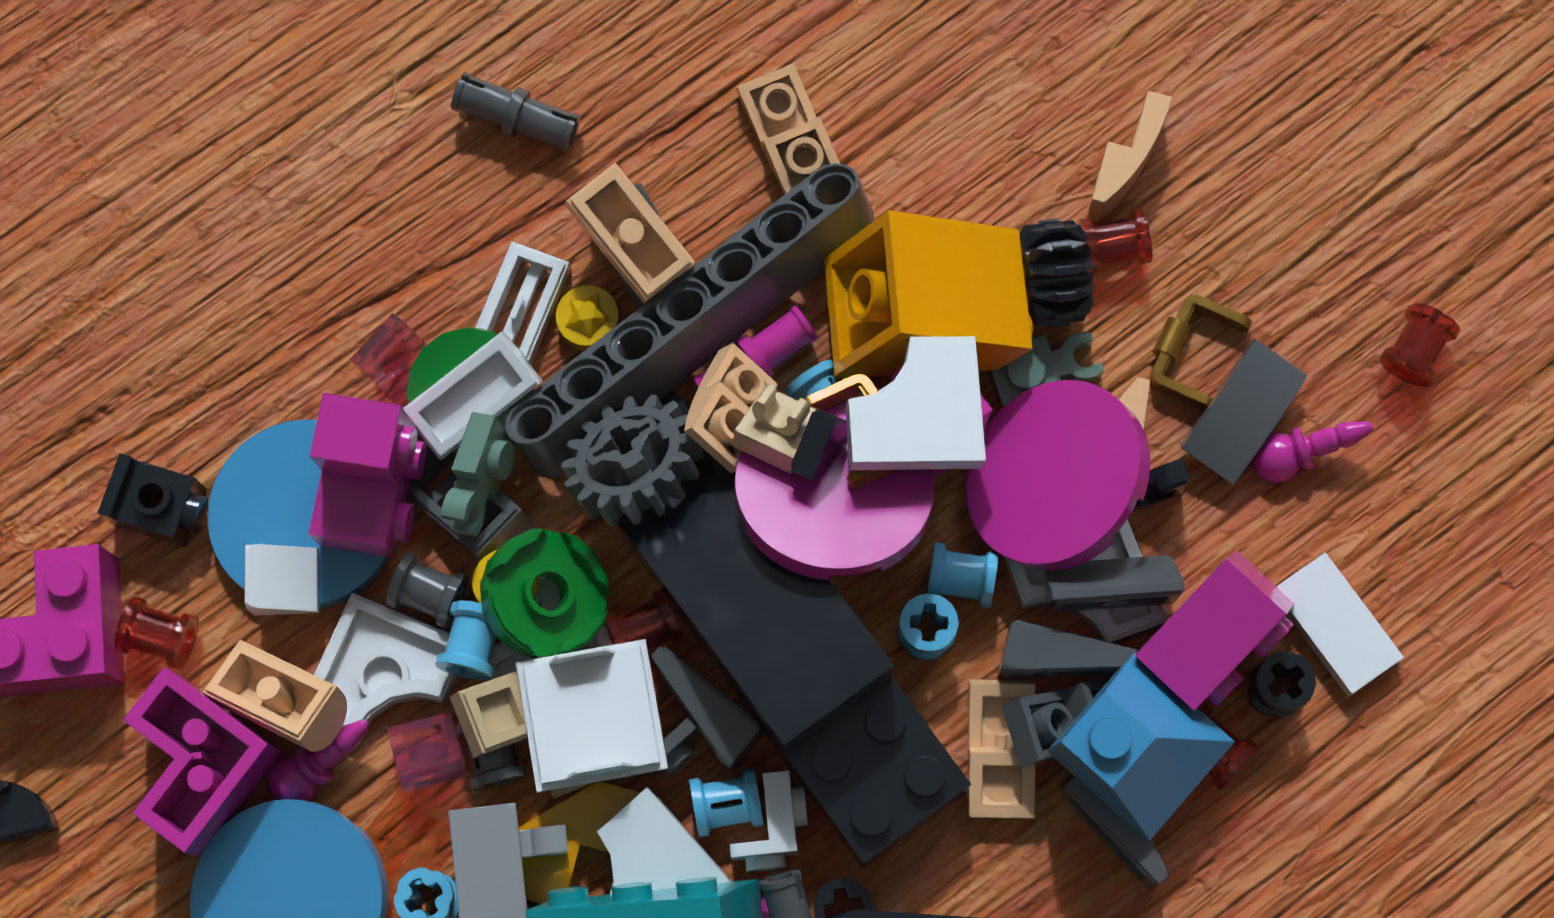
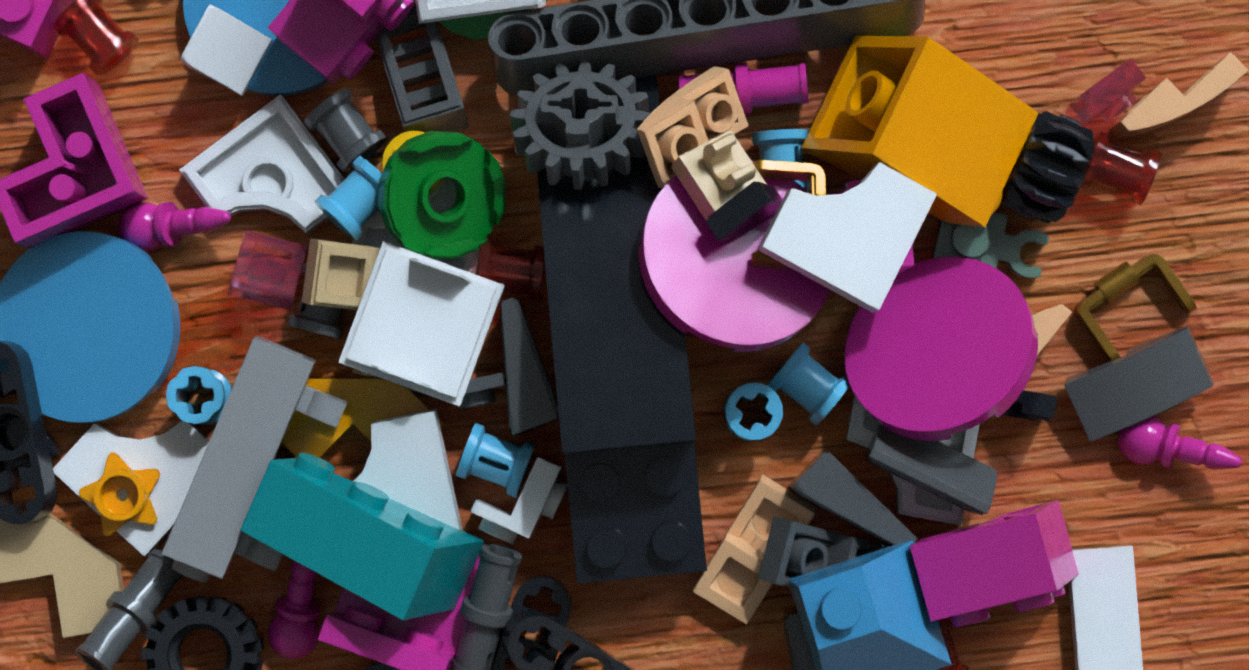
camera: 30 degrees right, 10 degrees up
light nougat brick [202,640,347,752] -> none
sand green plate [440,412,515,537] -> none
black bush [1247,652,1316,718] -> none
none -> clear pink plate [1069,58,1146,124]

